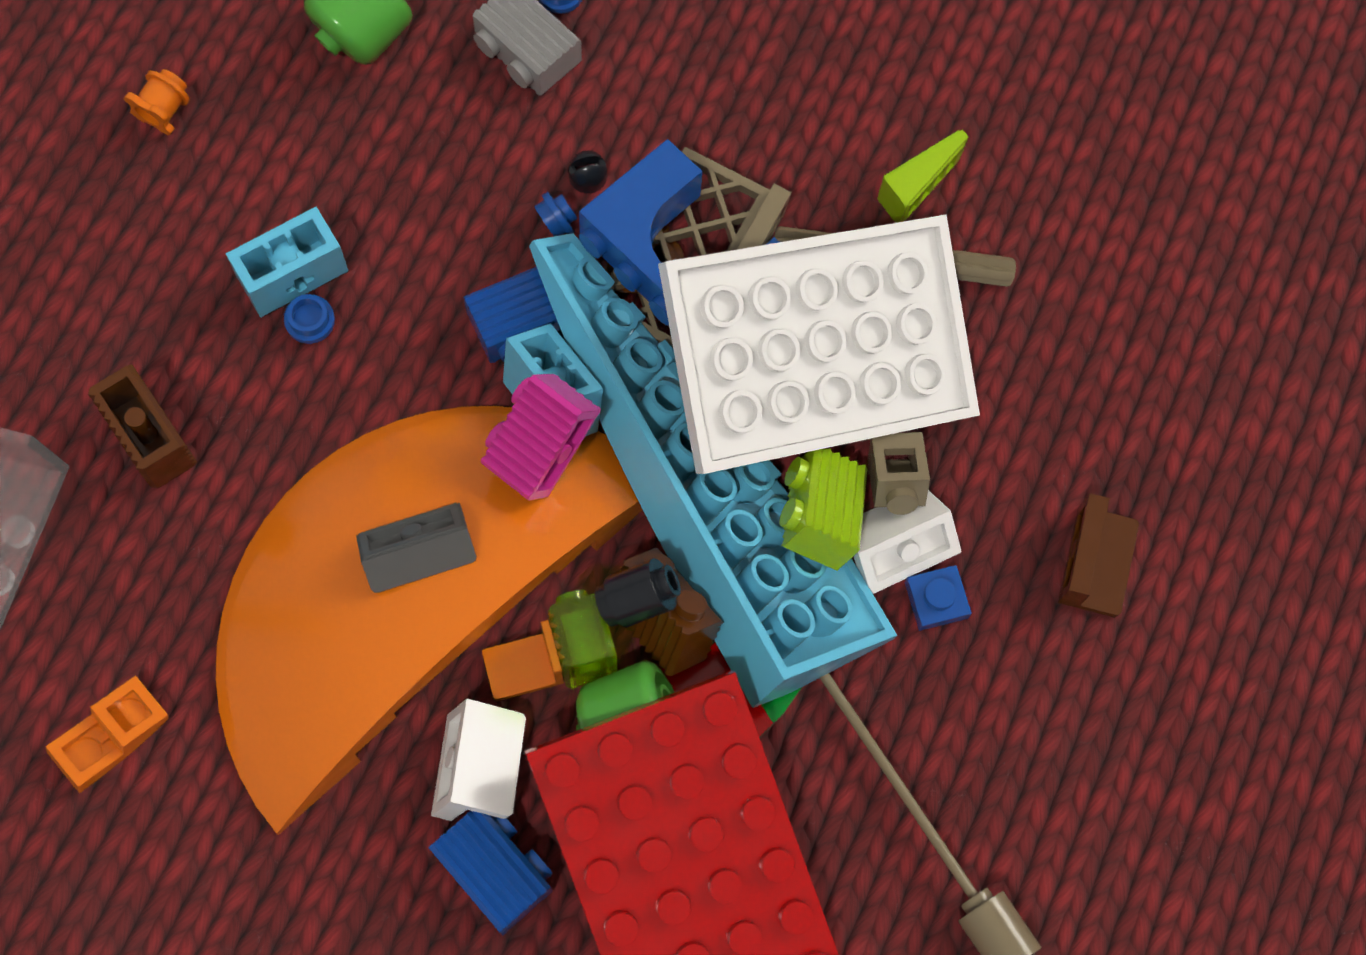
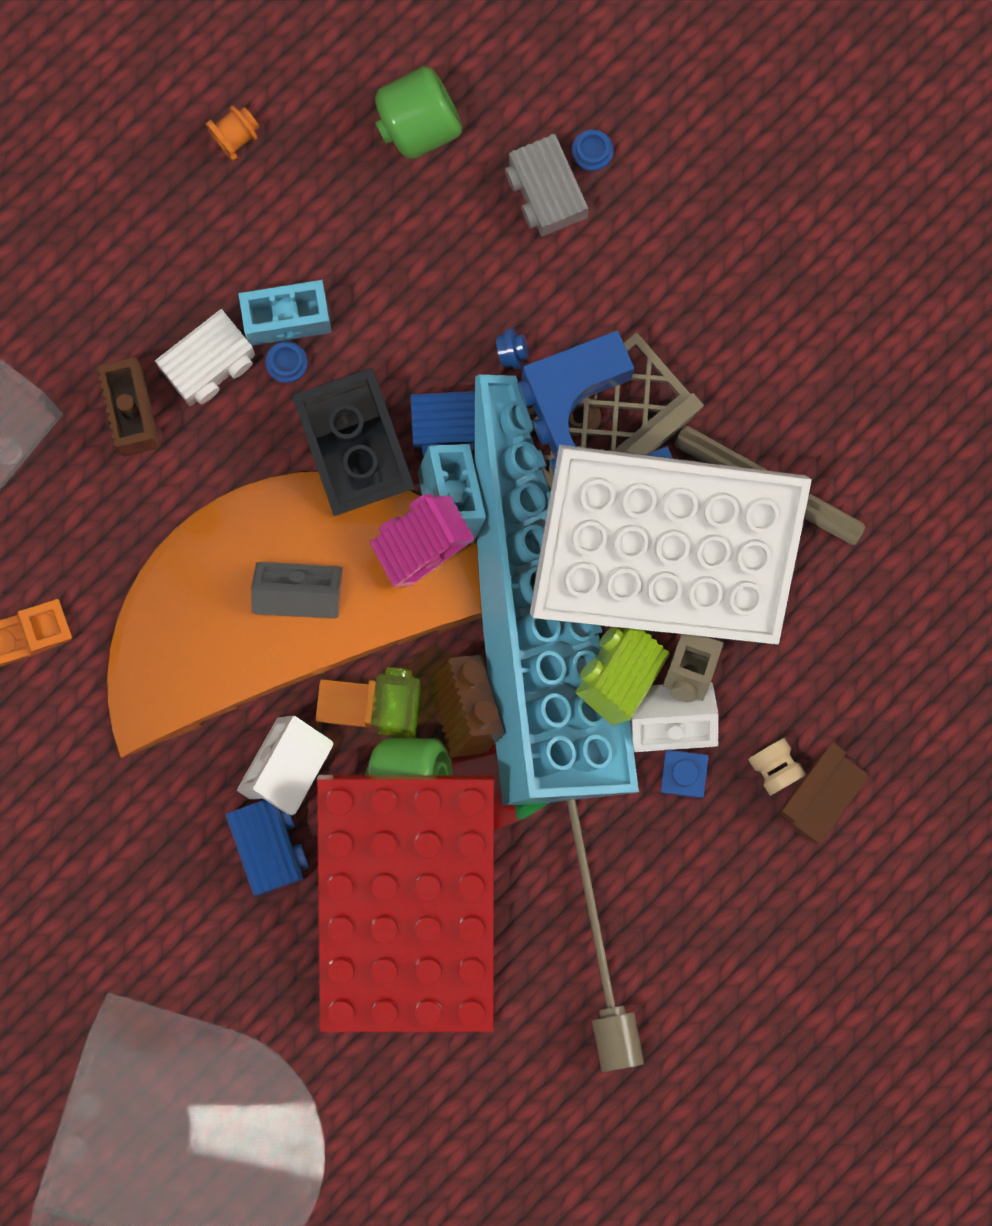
camera: 25 degrees right, 10 degrees up
black hinge [568,150,607,194] -> none
black brick [595,558,681,628] -> none
lime slope [877,129,968,223] -> none
none -> white brick [155,309,255,406]
none -> black slope [292,368,415,517]
none -> tan wheel [748,738,807,796]

